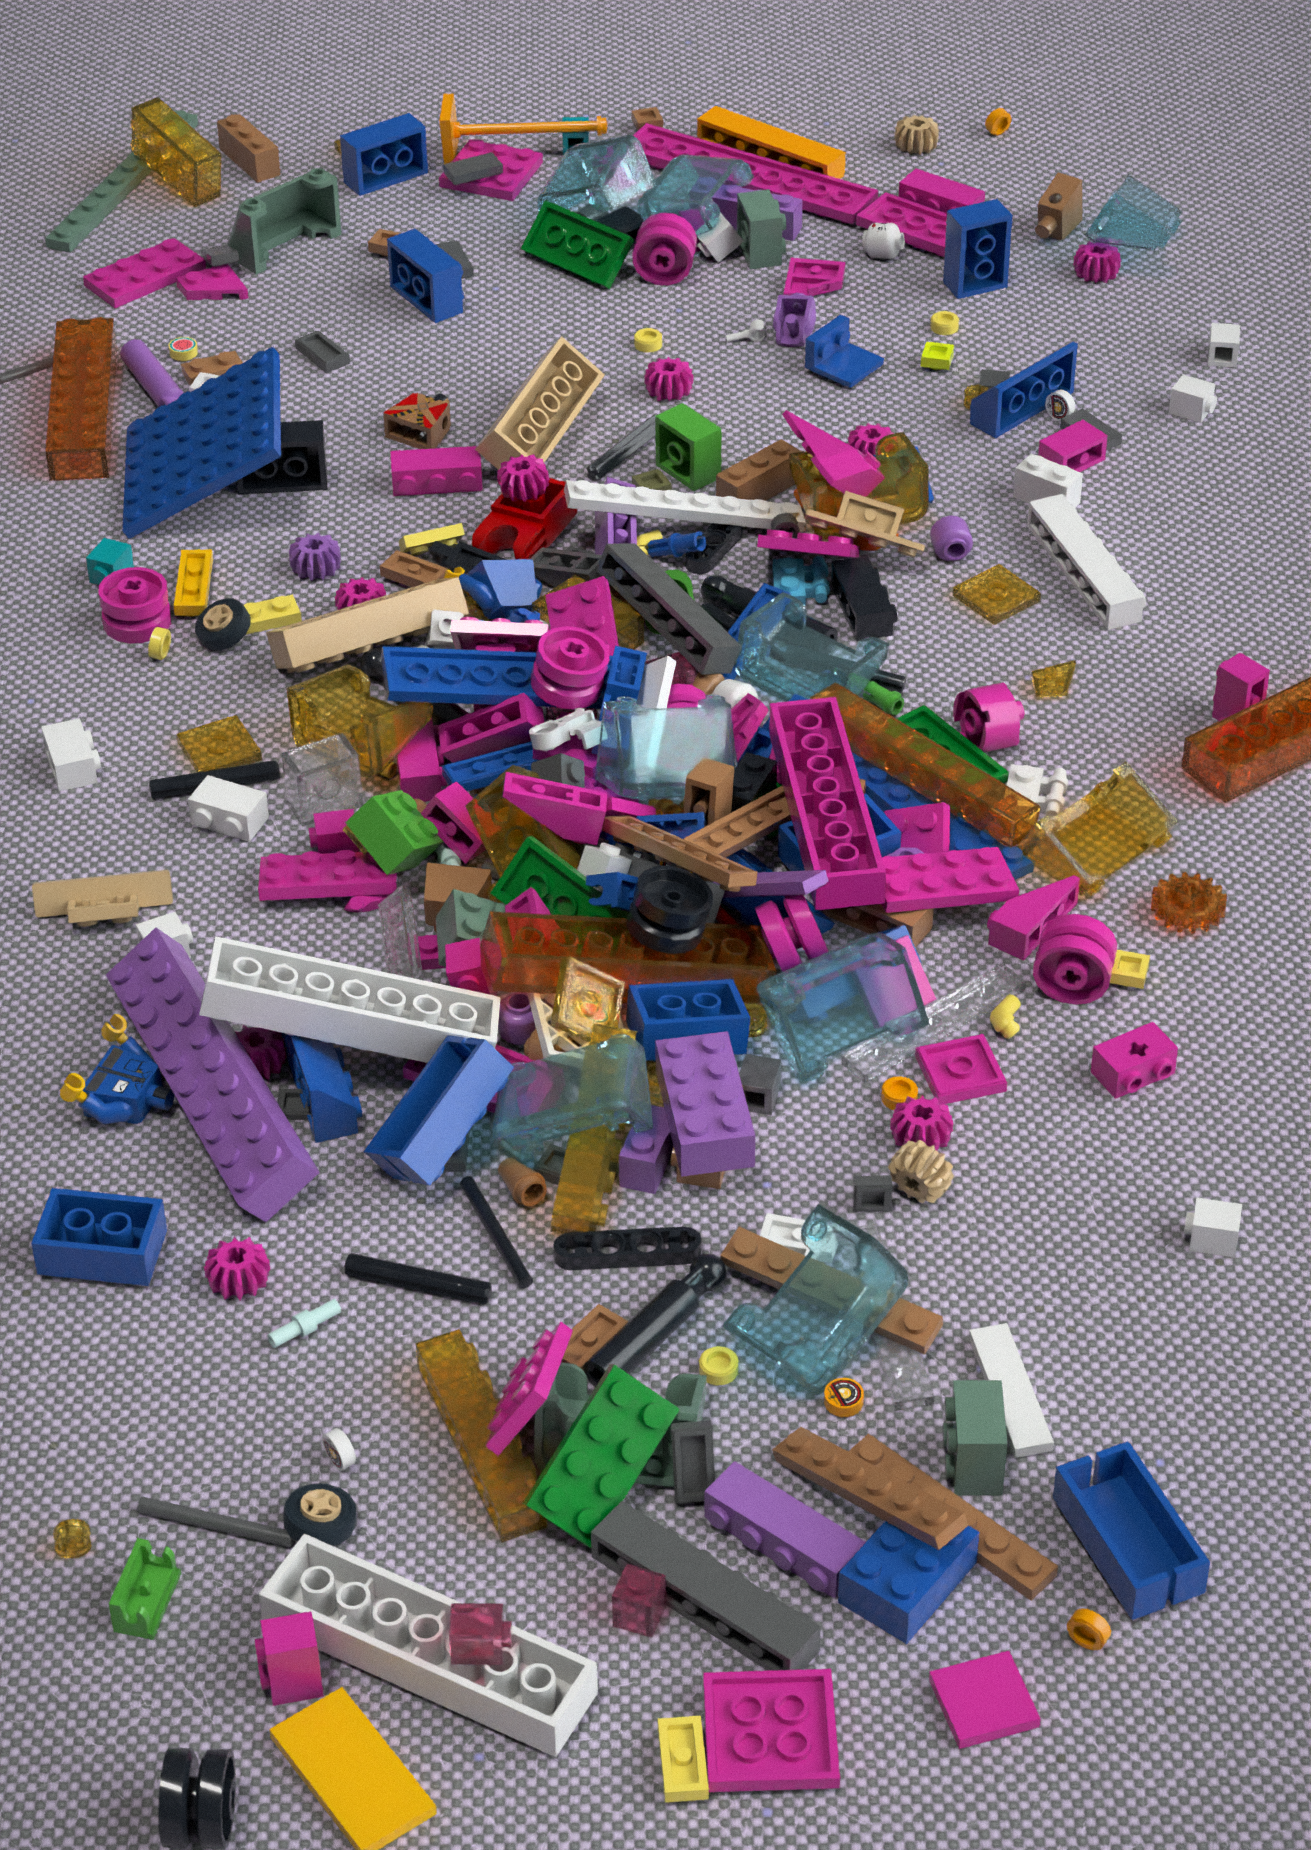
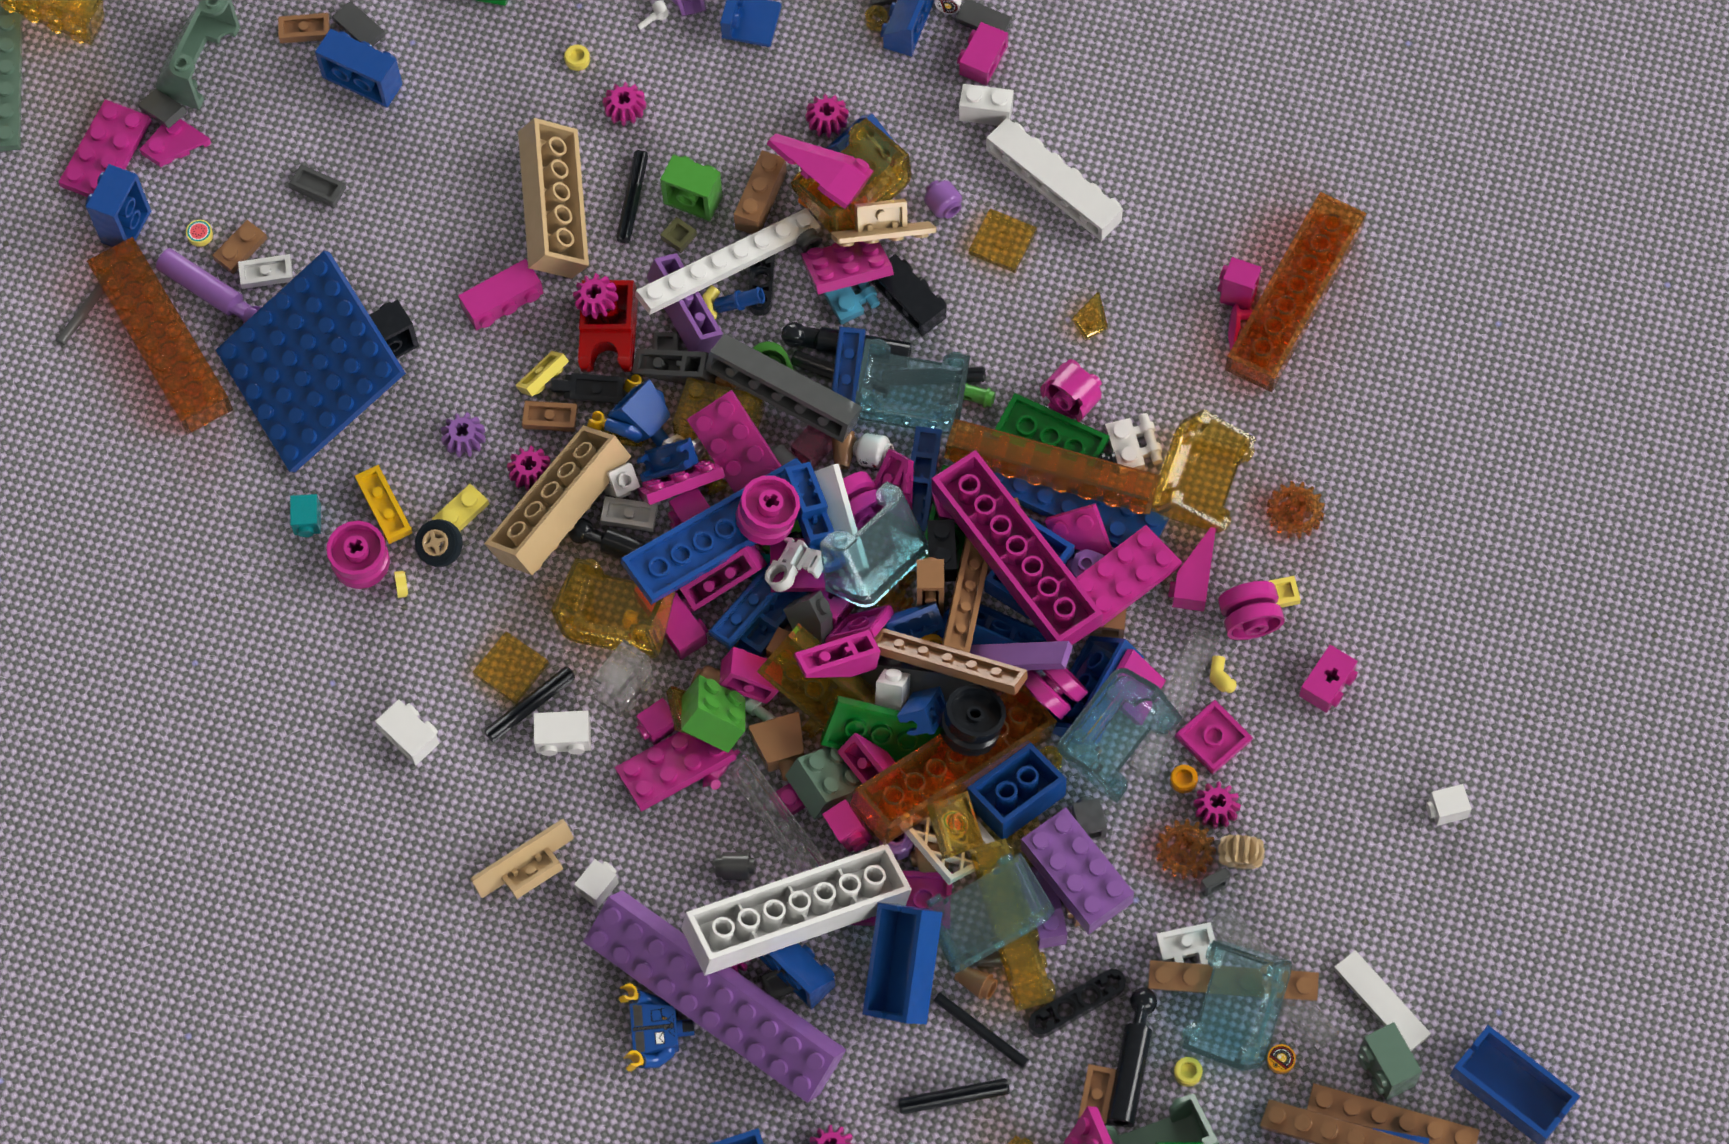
camera: 25 degrees left, 25 degrees up
medium nougat torso [383,393,451,449] -> none
none -> blue brick [86,164,152,253]
none -> clear orange gear [1155,819,1216,880]

